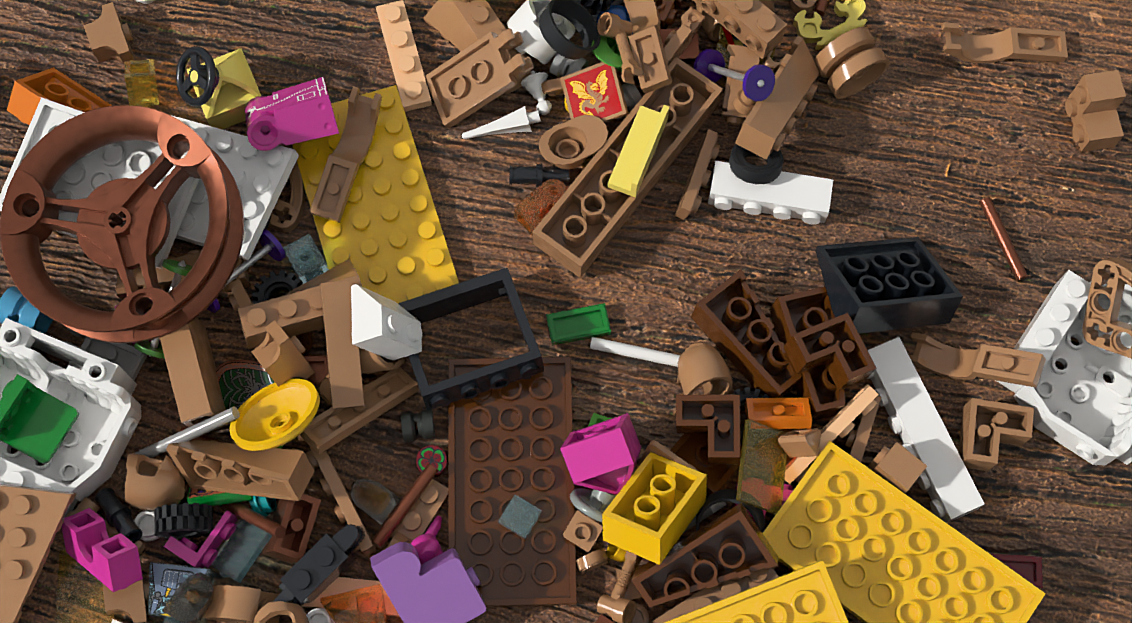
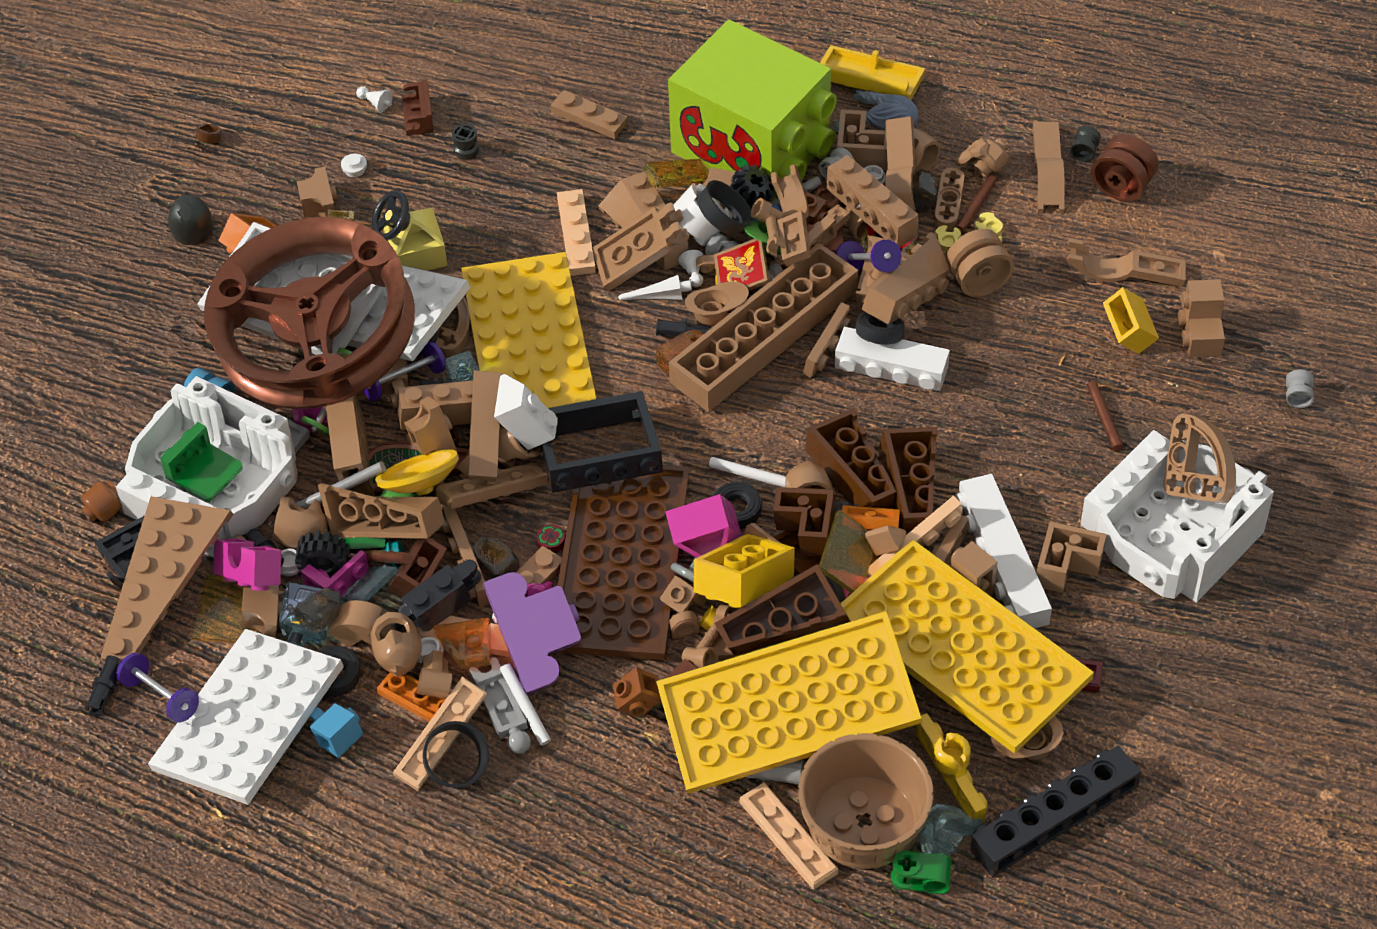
camera: 10 degrees right, 20 degrees down
dark pink piece [245,77,339,151] -> none
medium nougat piece [310,86,382,223] -> none
copper bar [372,463,439,547] -> none
pearl dark grey wheel [401,409,435,443] -> none
clear light blue tile [498,495,542,539] -> none
green tile [546,303,611,346] -> none
light yellow panel [608,105,670,198] -> none
reddish brown brick [784,313,877,391] -> none
black slope [815,237,963,334] -> none
medium nougat piece [908,332,1046,388] -> none
none -> black tyre [713,481,762,529]
none -> yellow brick [1103,287,1159,354]

